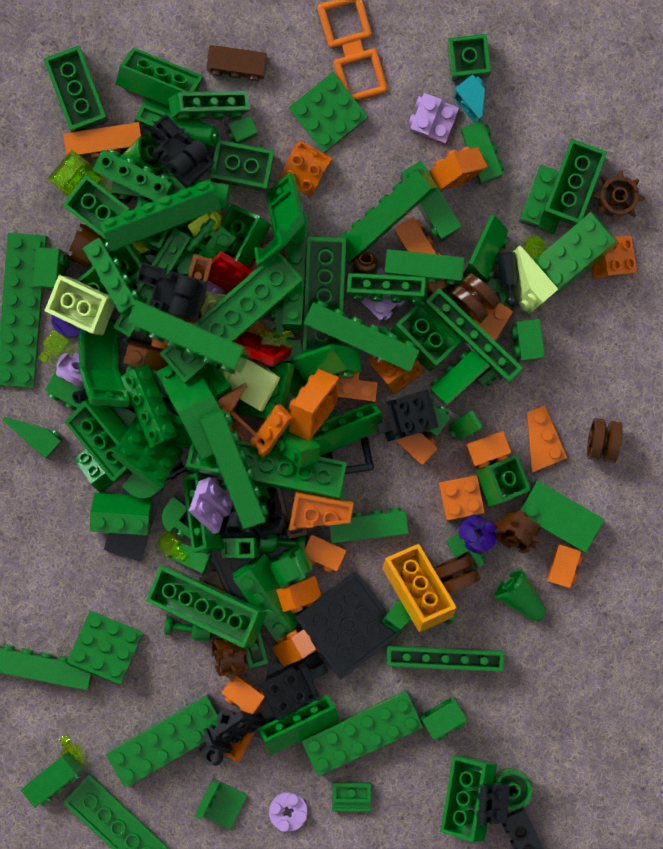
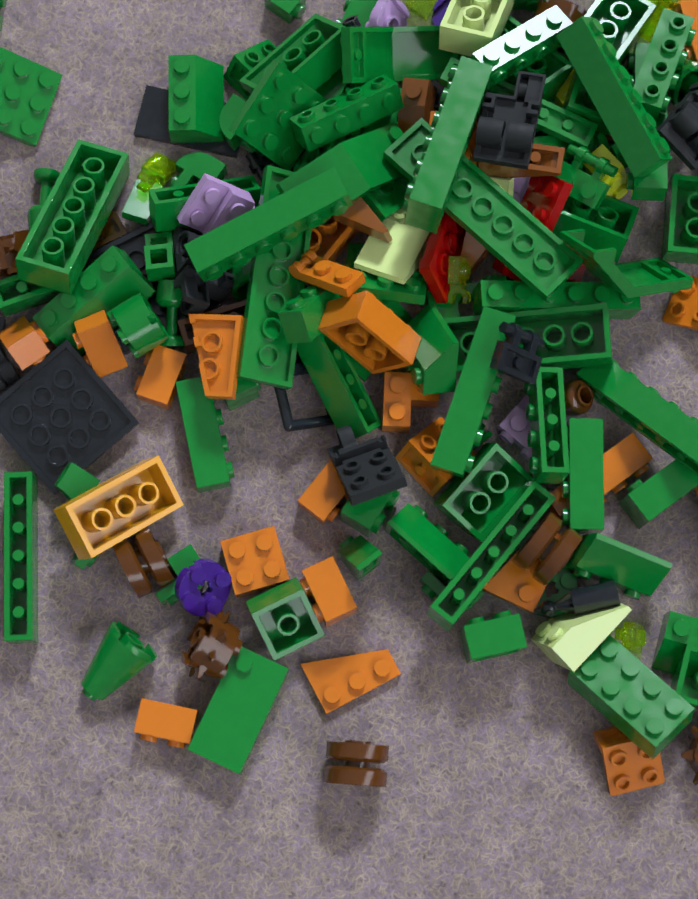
camera: 80 degrees right, 10 degrees down
none -> black plate [489,322,545,385]

